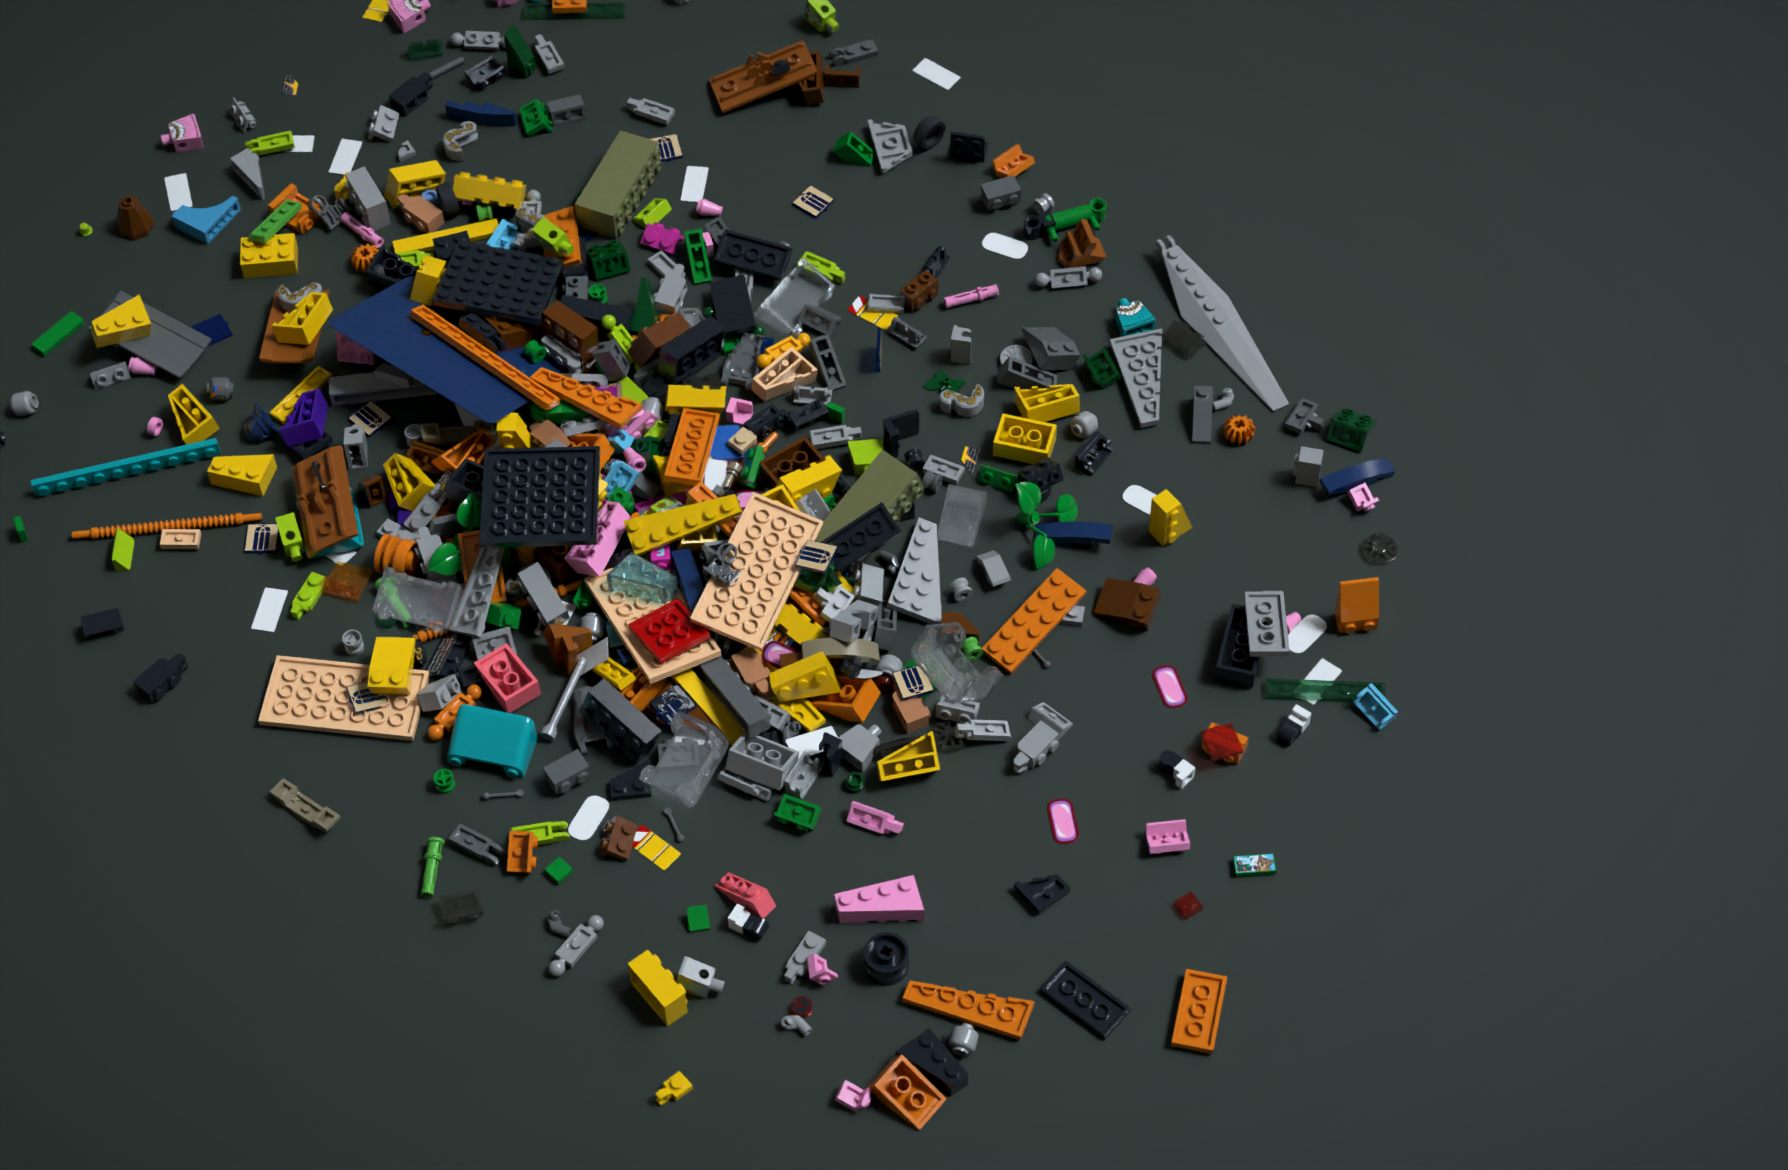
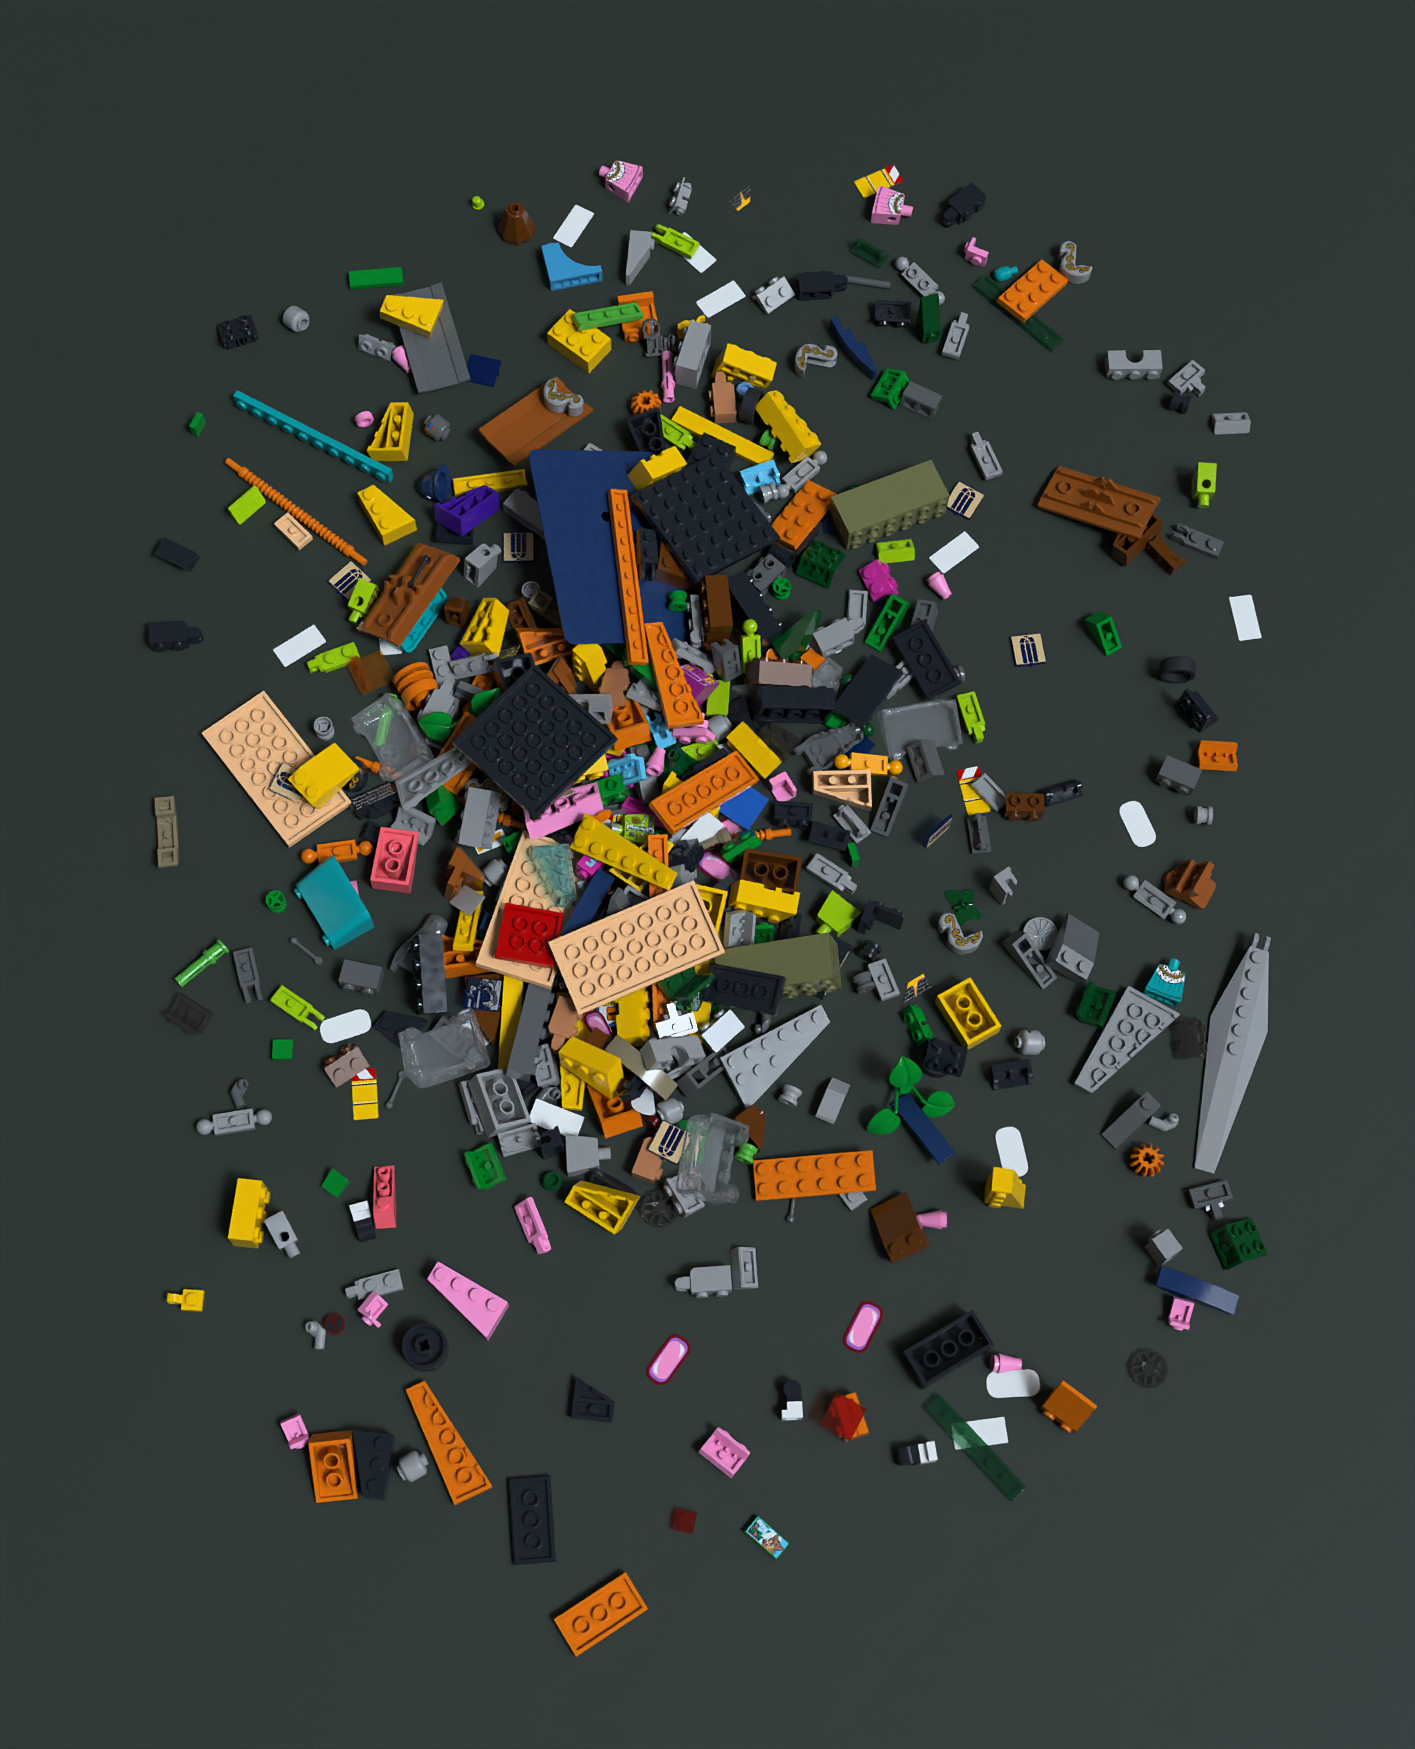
camera: 40 degrees right, 15 degrees up
yellow wedge [271,292,333,345] -> none
light grey tile [398,140,416,162] -> none
light grey slope [416,674,462,712] -> none
orange bracket [507,831,538,873] -> none
light grey animal [516,205,545,248] -> none
lime torso [532,217,574,258] -> none
light grey piece [540,657,586,741] -> none
bright pink tile [703,232,714,257] -> none
dark grey piece [703,543,741,587] -> none
tan bracket [728,427,757,455] -> none
black plate [771,59,791,76] -> none
piece [794,539,839,574] -> none
light grey wing [868,120,912,173] -> none
clear slope [937,484,988,547] -> none
bright pink pin [944,284,999,308] -> none
light grey hinge [954,719,1011,741] -> none
yellow wedge [1014,384,1080,422] -> none
green piece [1024,198,1107,242] -> none
light grey hinge [1244,591,1290,657] -> none
medium azure hinge [1353,683,1398,731] -> none

